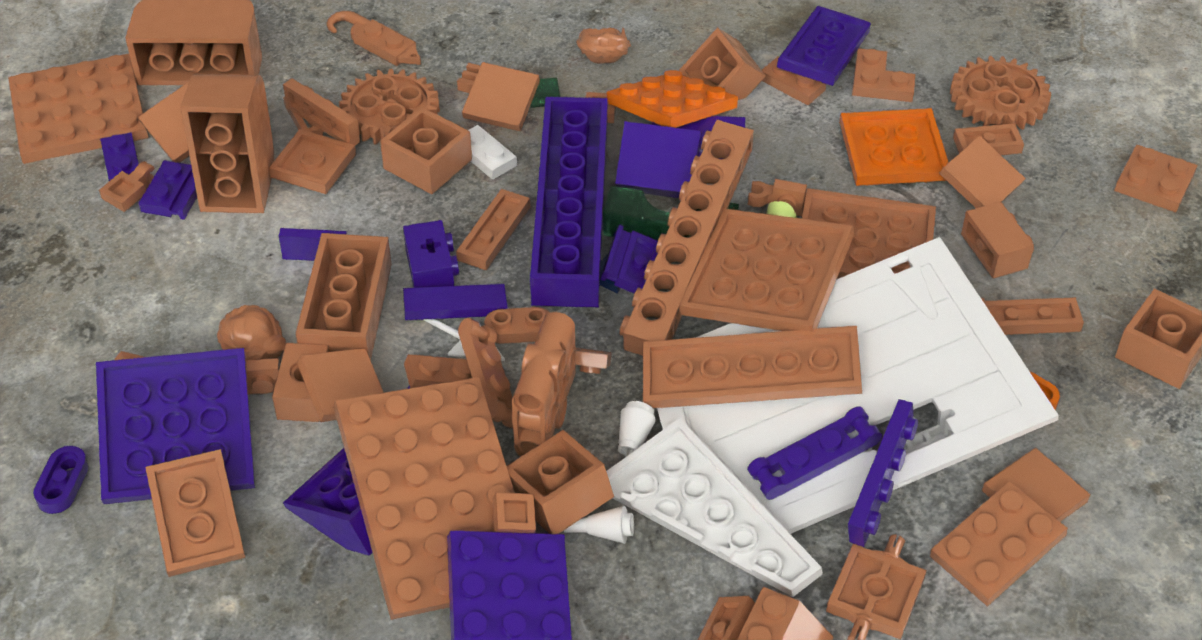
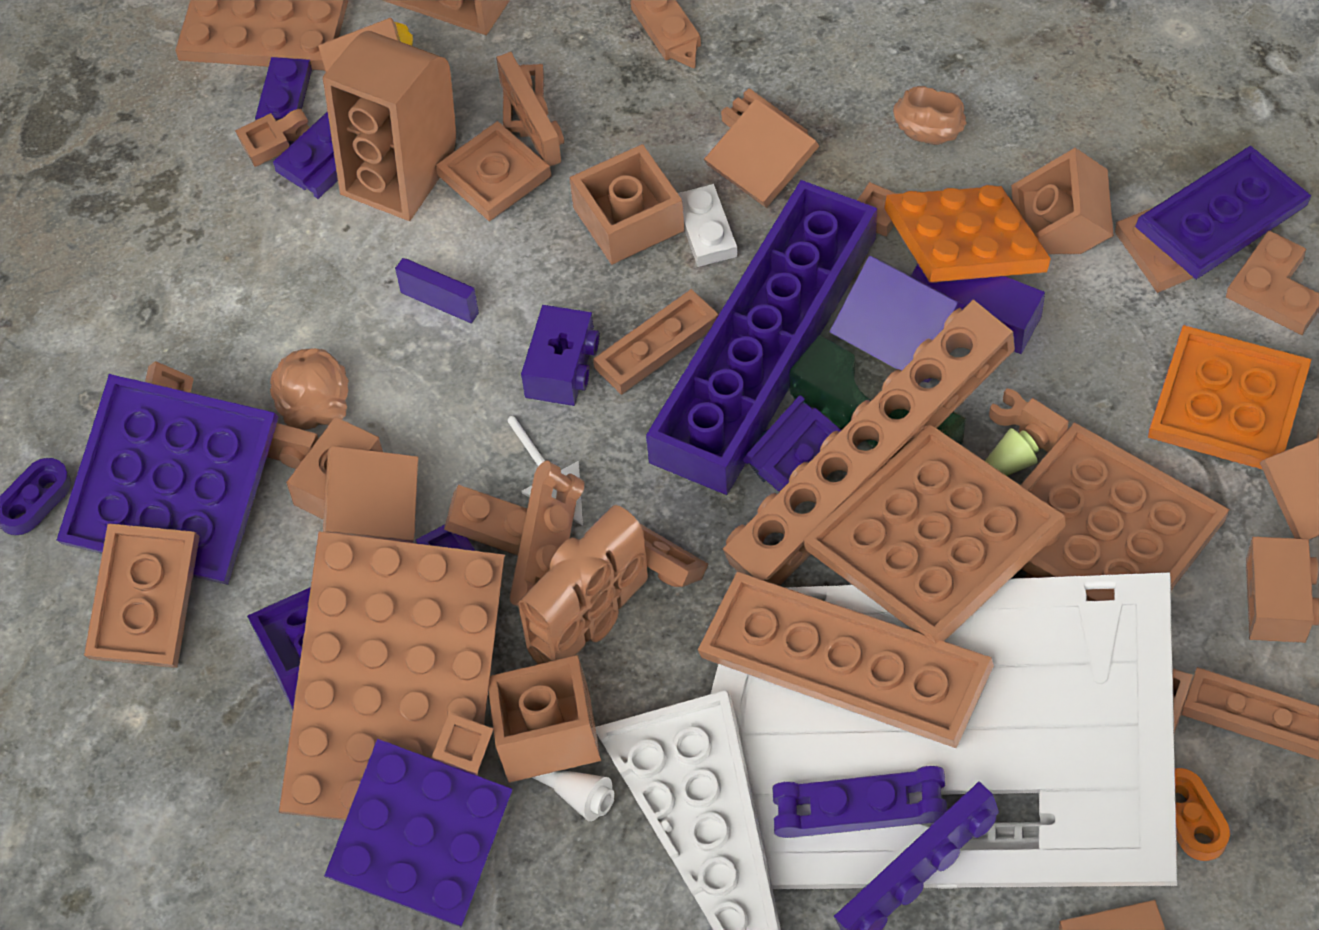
camera: 30 degrees right, 10 degrees up
nougat brick [296,233,392,361] -> none
nougat gear [339,69,440,145] -> none
dark purple tile [403,284,507,320] -> none
nougat plate [484,307,550,344] -> none
clear green tile [530,78,561,108] -> none
white cone [618,401,656,456] -> none

